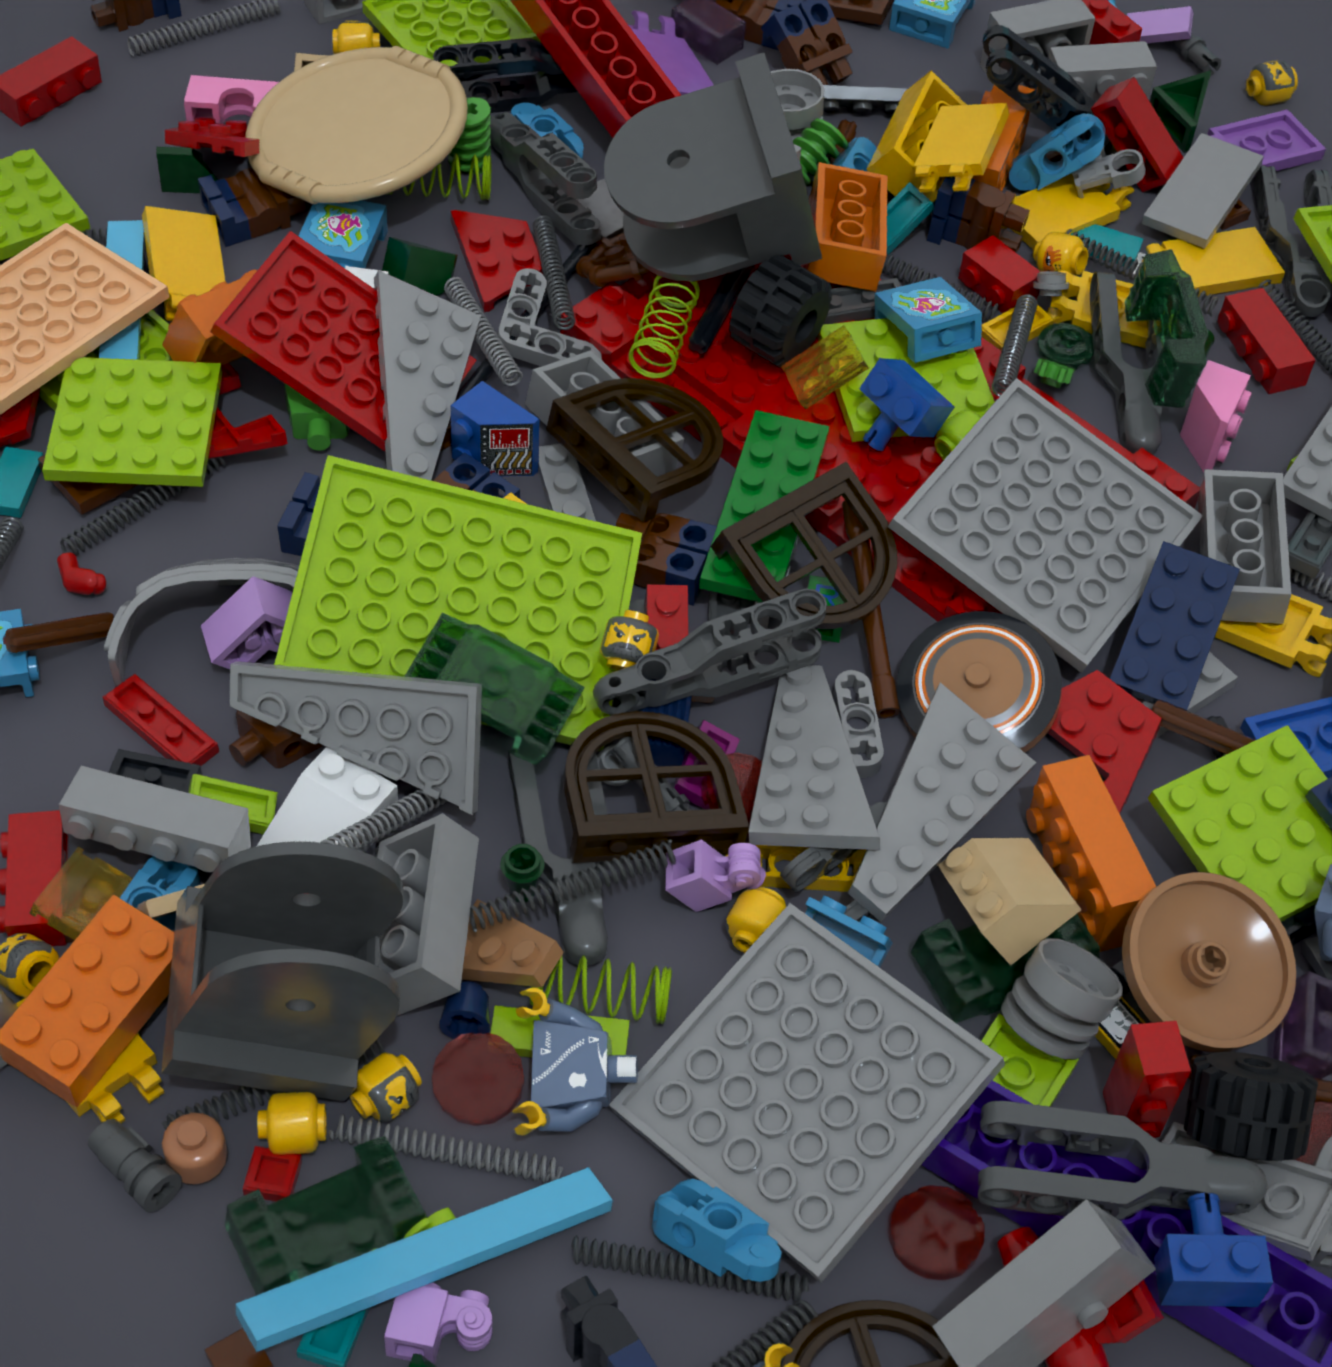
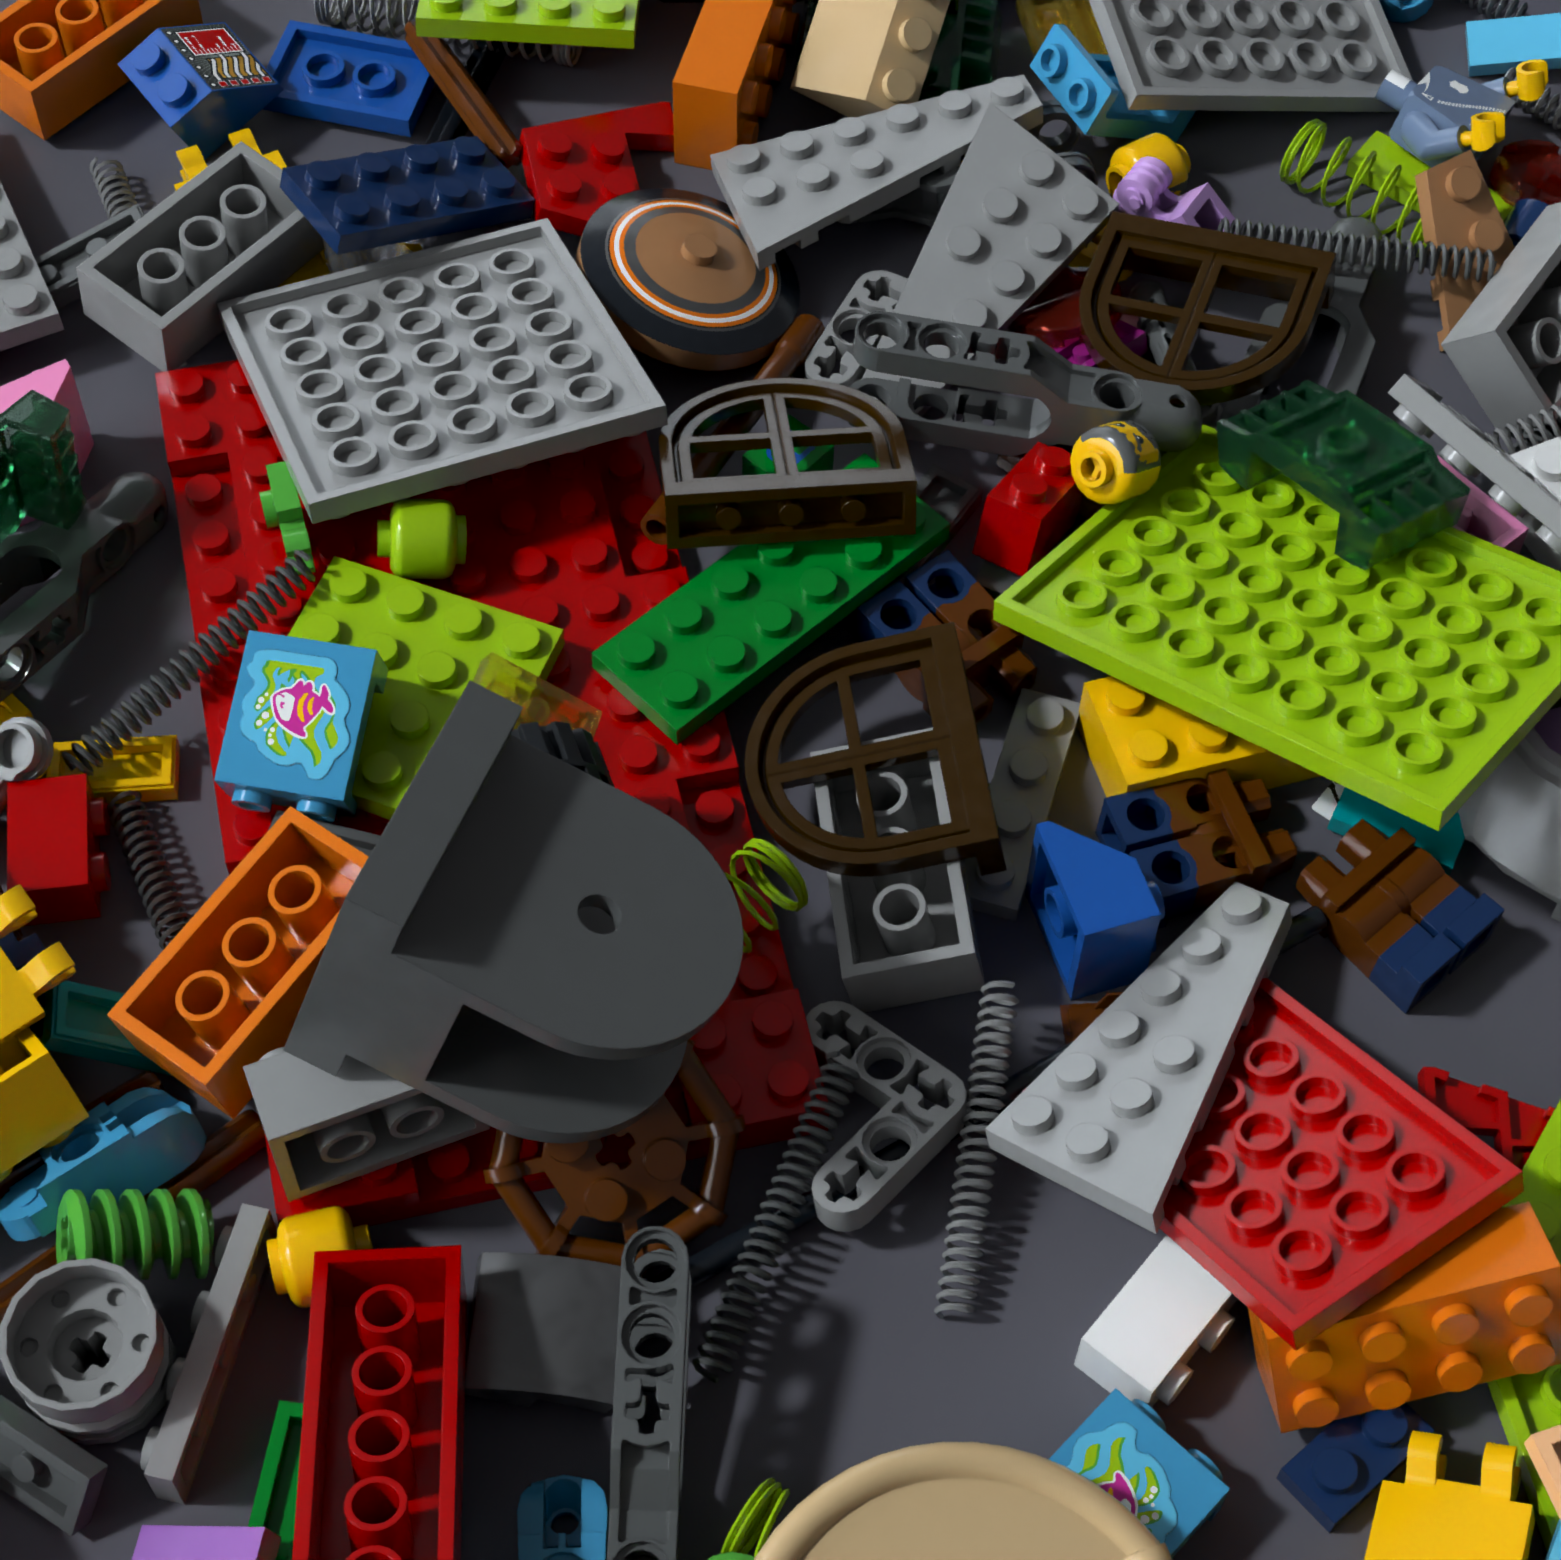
camera: 145 degrees left, 5 degrees up
dark green slope [382,237,458,296] -> none
red wing [451,210,543,312] -> none
dark green cone [500,844,544,903] -> none
blue brick [859,358,955,451] -> none
bright green plate [1034,358,1075,388] -> none
clear green gear [1037,323,1094,369] -> none

